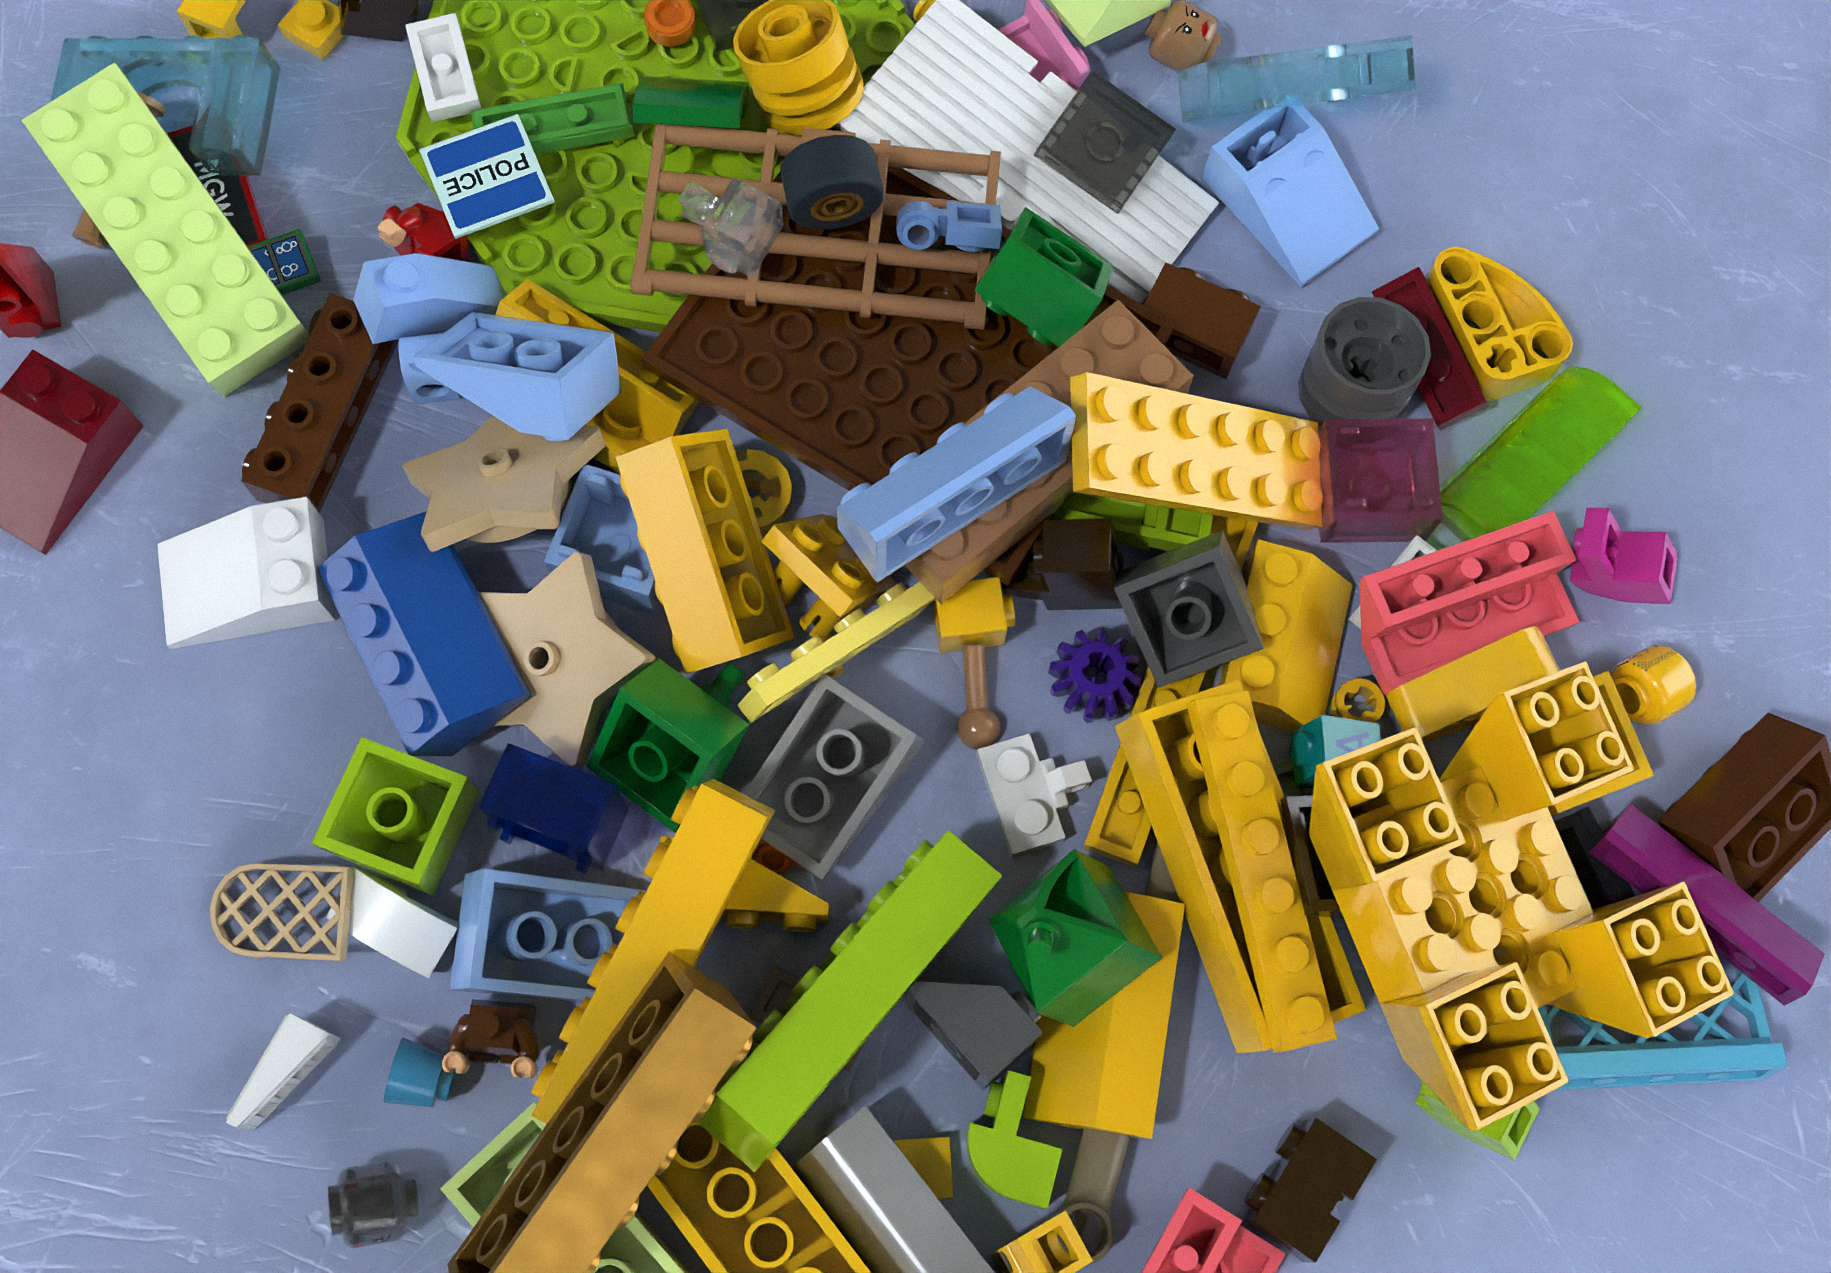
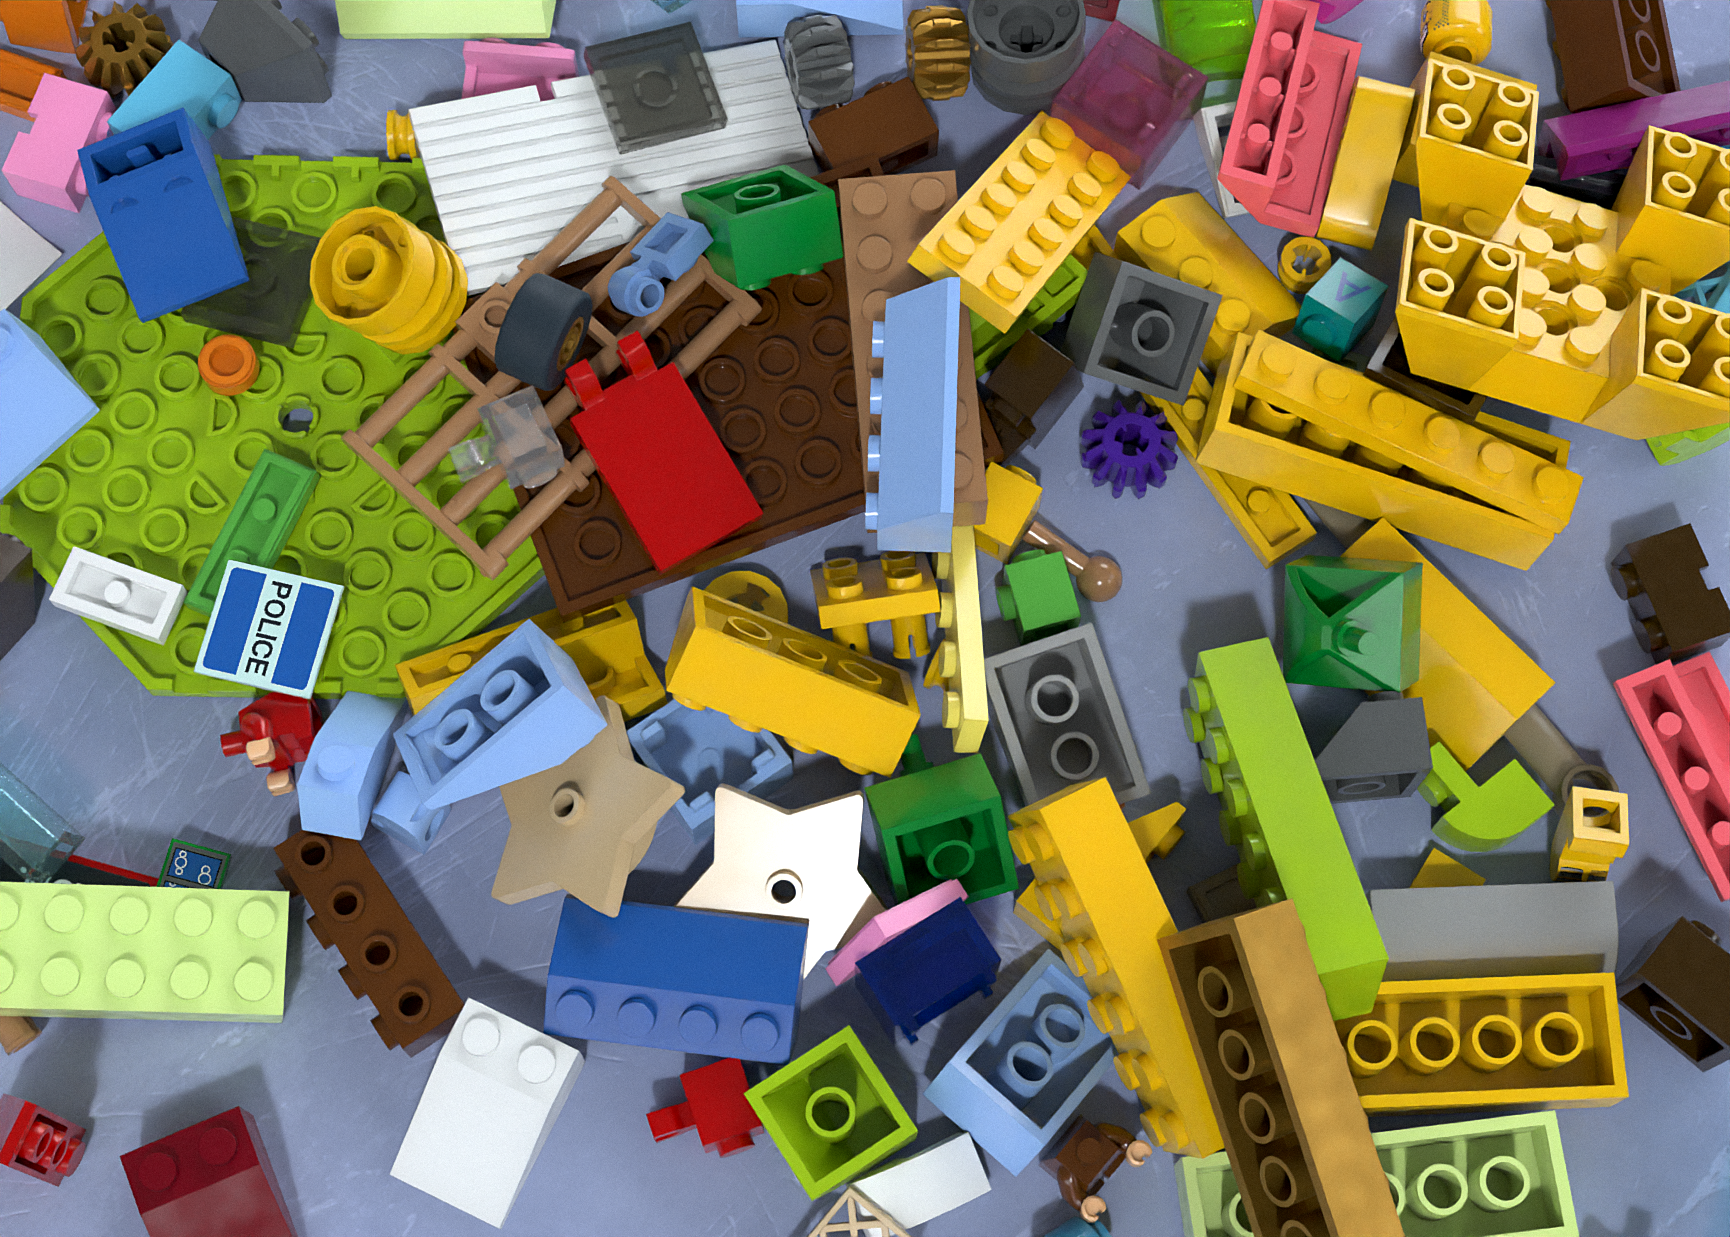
camera: 50 degrees left, 0 degrees up
green slope [632,76,749,128] -> none
white hinge [976,733,1092,858] -> none
none -> red tile [564,330,764,576]
none -> red brick [646,1058,764,1158]
none -> dark grey gear [783,14,855,111]
none -> bright pink tile [825,879,969,987]
none -> pearl gold gear [904,5,972,101]
none -> bright green brick [995,549,1081,647]

